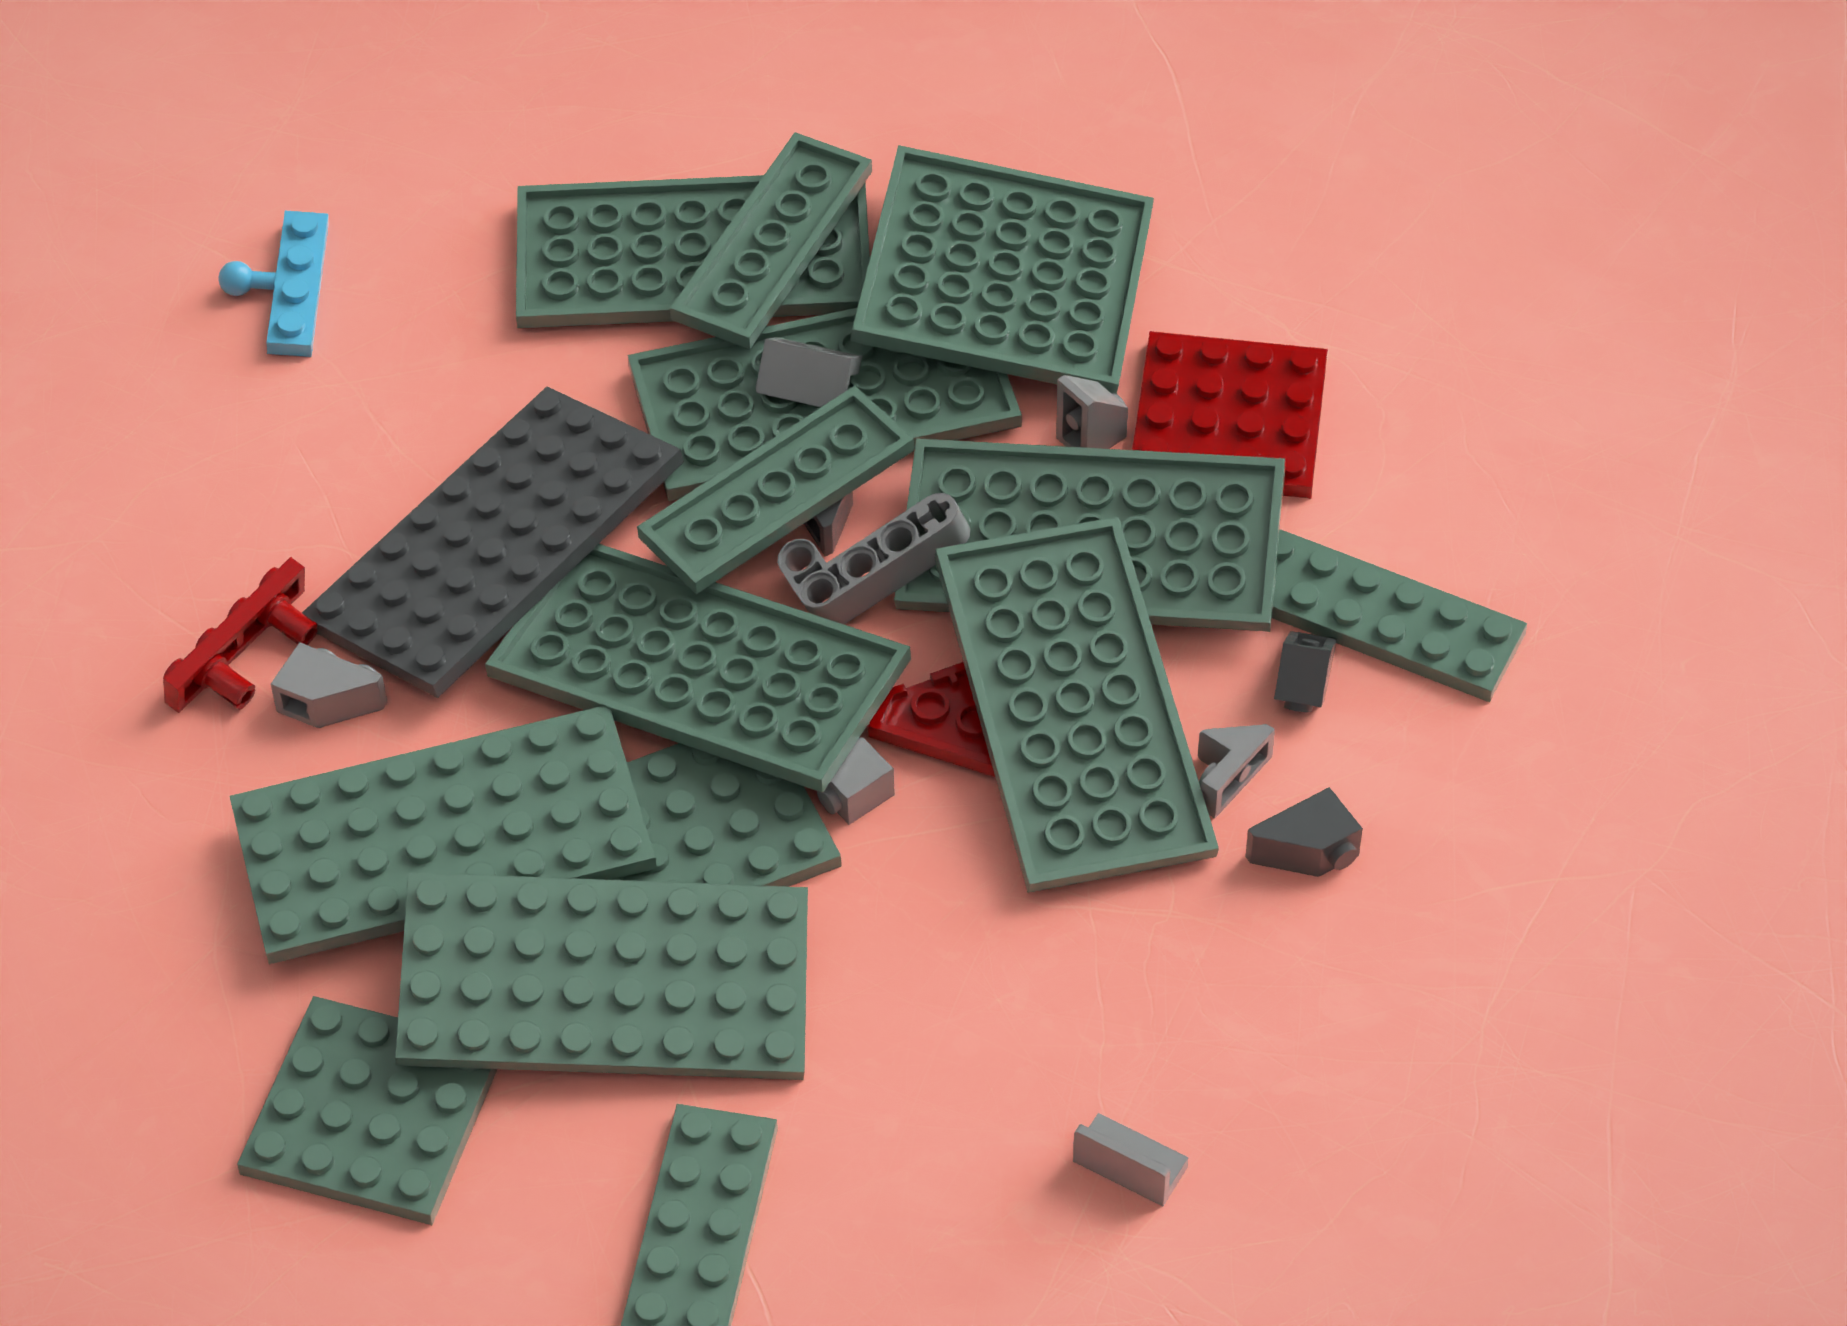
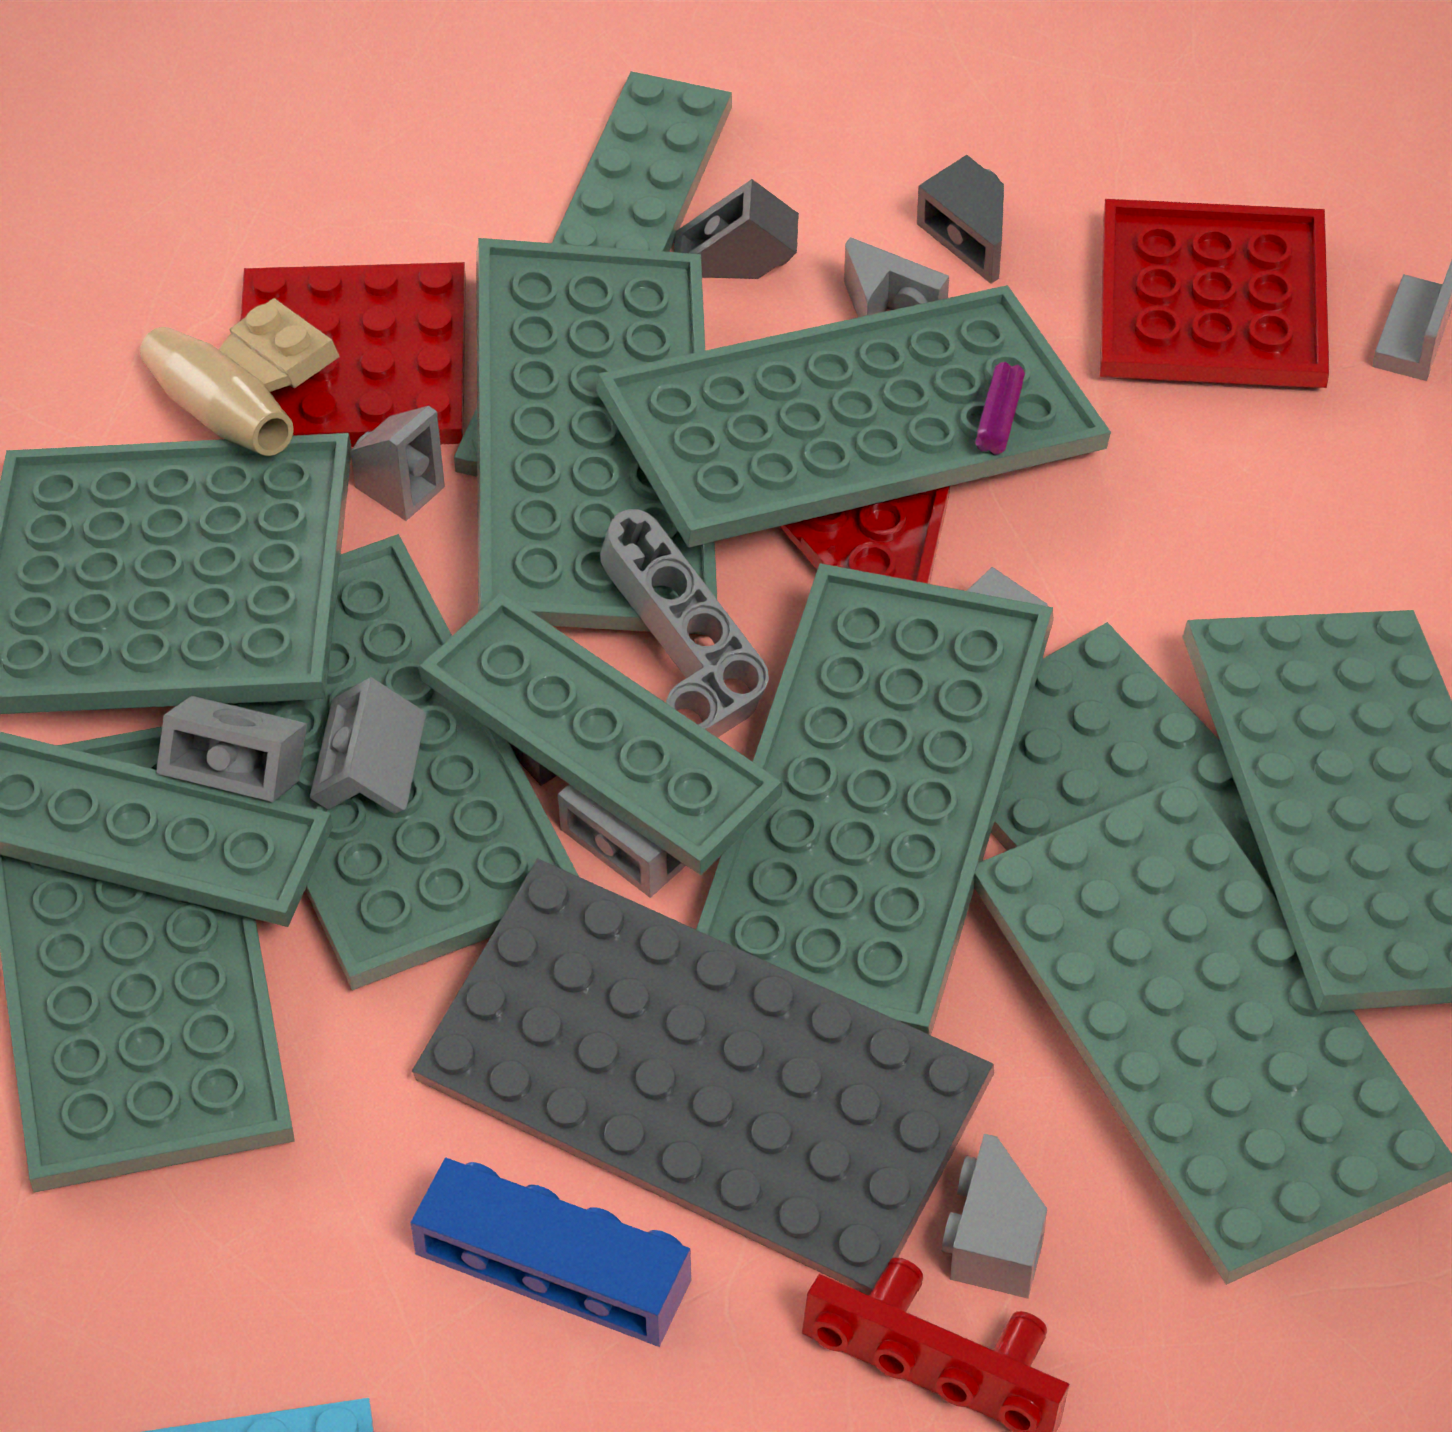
camera: 100 degrees left, 0 degrees up
none -> tan plate [140,298,340,456]
none -> light grey brick [156,695,307,802]
none -> blue brick [410,1157,692,1347]
none -> magenta axle [975,362,1025,455]
none -> red plate [1100,199,1329,388]

